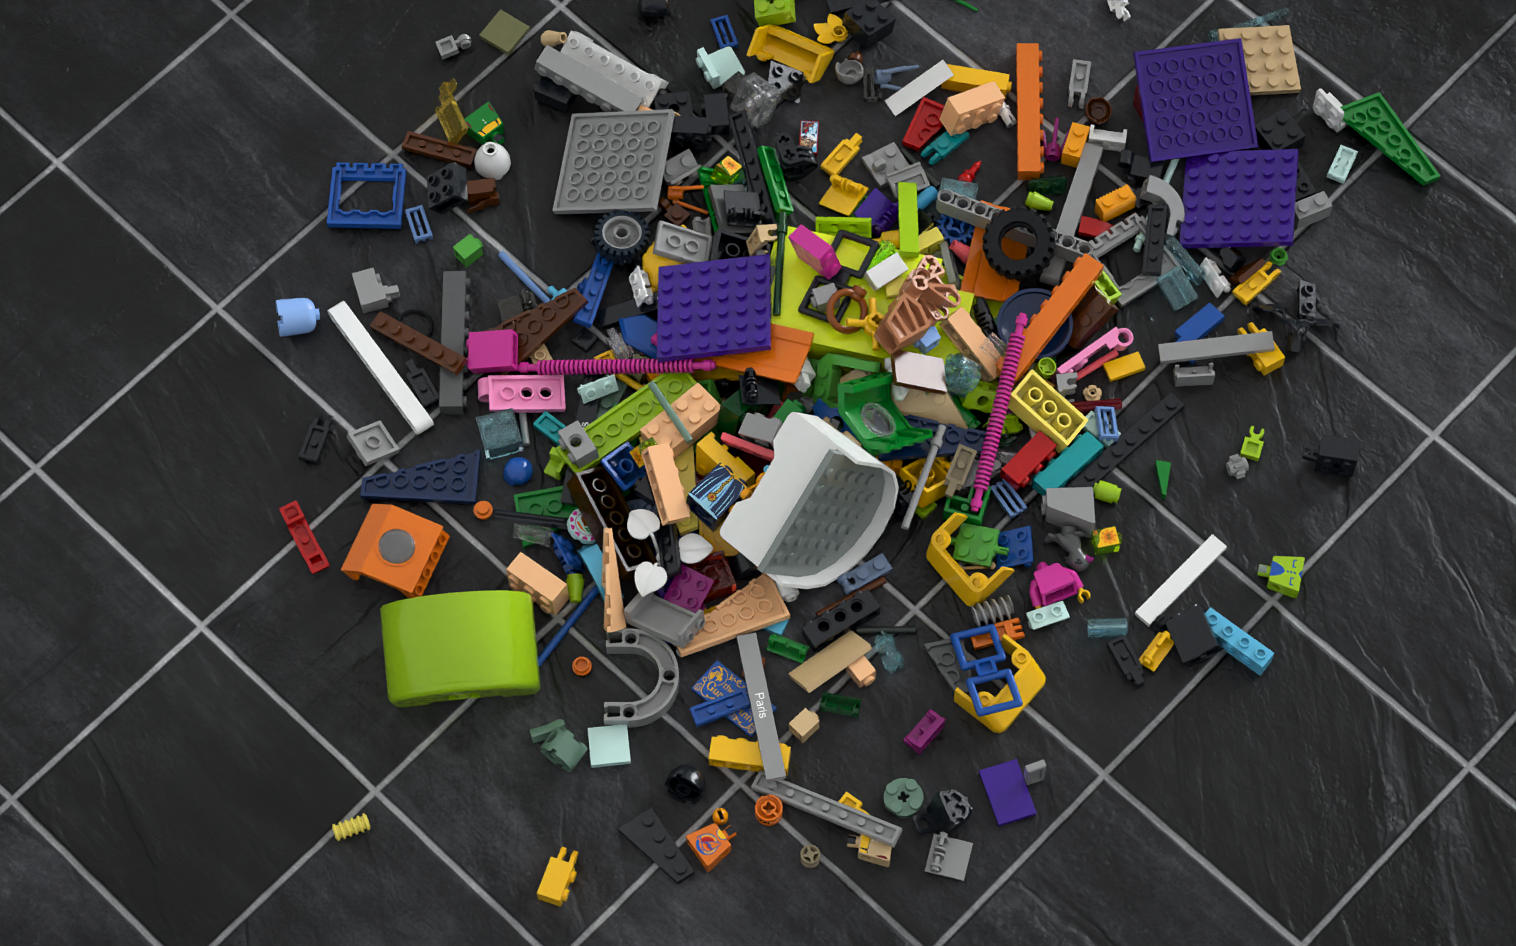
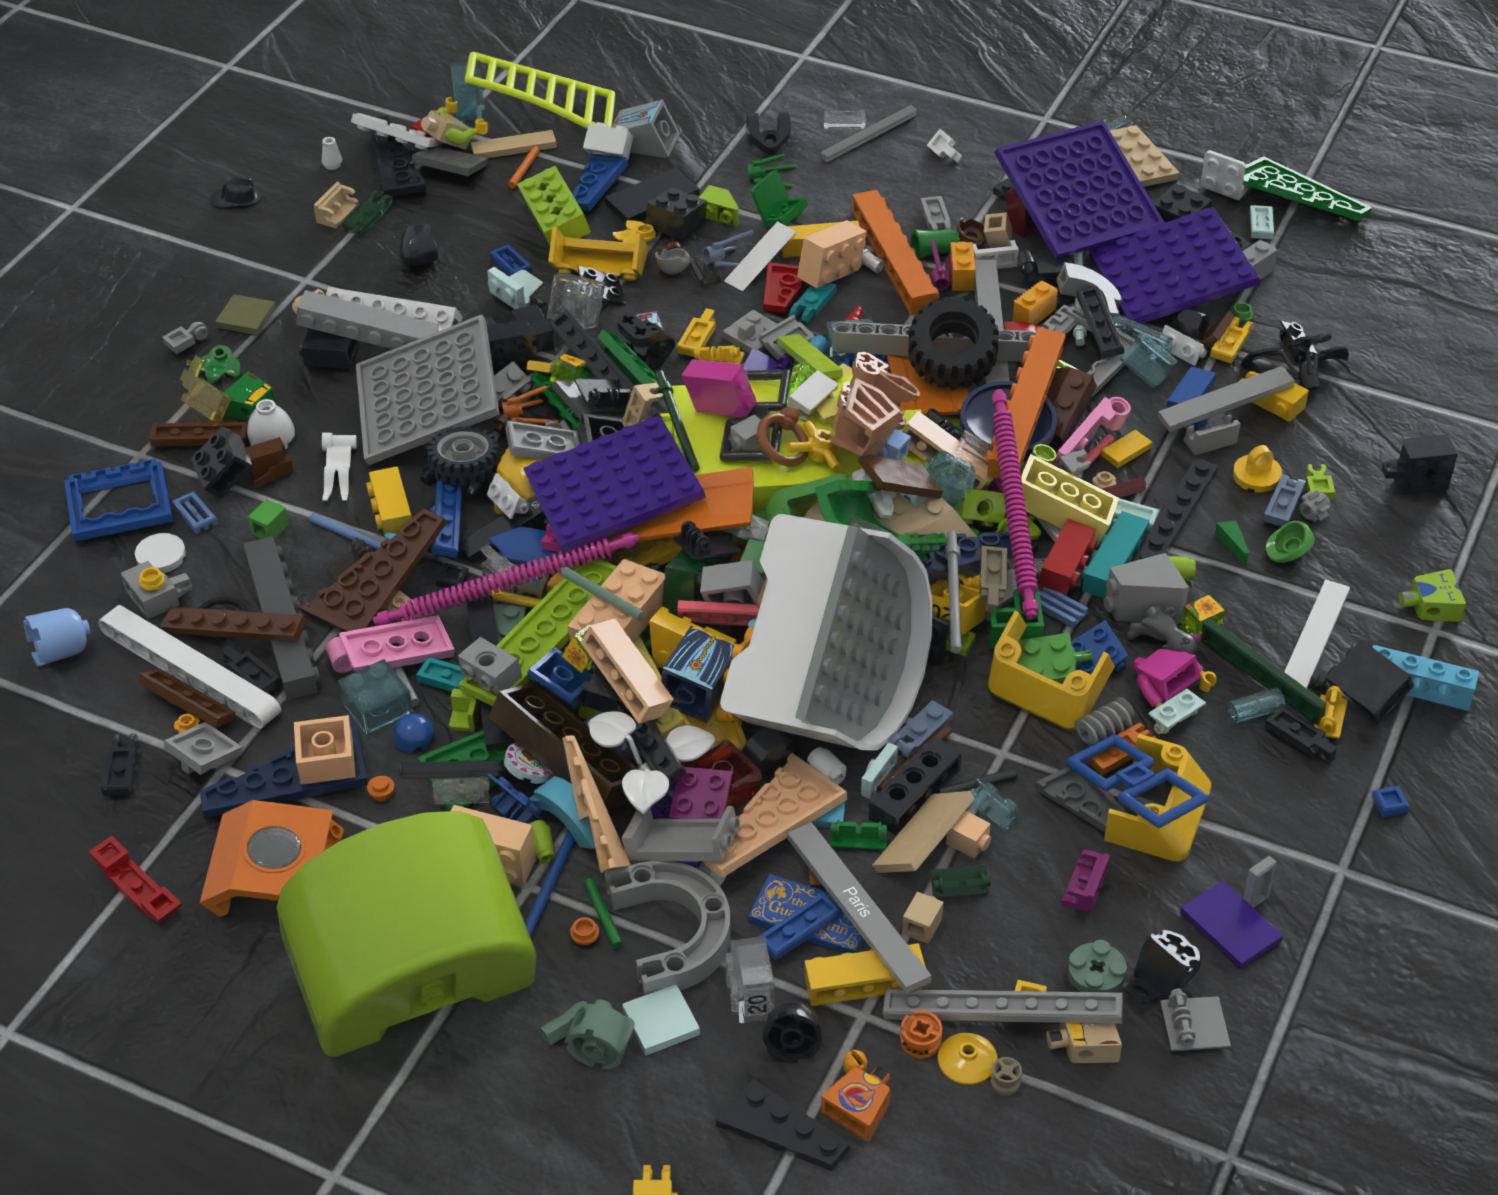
camera: 20 degrees left, 20 degrees down
dark pink brick [466,329,518,374] -> none
light aqua hinge [577,374,619,404] -> none
medium blue tile [1094,406,1119,442] -> none
none -> white tile [135,533,186,573]
none -> yellow plate [139,567,165,591]
none -> reddish brown plate [139,668,236,728]
none -> light orange plate [174,714,200,733]
none -> green plate [195,345,241,384]
none -> light nougat brick [294,715,356,785]
none -> white flag [322,433,357,501]
none -> yellow brick [366,467,412,538]
none -> yellow tile [527,360,561,374]
none -> green bar [584,878,623,949]
none -> lime slope [699,185,739,227]
none -> clear brick [725,936,774,1023]
none -> green bracket [751,170,809,228]
none -> light aqua plate [861,742,898,799]
none -> green plant [910,229,960,260]
none -> yellow dish [938,1033,998,1085]
none -> tan brick [984,212,1013,248]
none -> dark green tile [1201,618,1327,725]
none -> yellow tile [1233,445,1282,493]
none -> sand blue plate [1263,474,1306,527]
none -> bright green hat [1266,521,1315,563]
none -> blue tile [1372,786,1410,817]

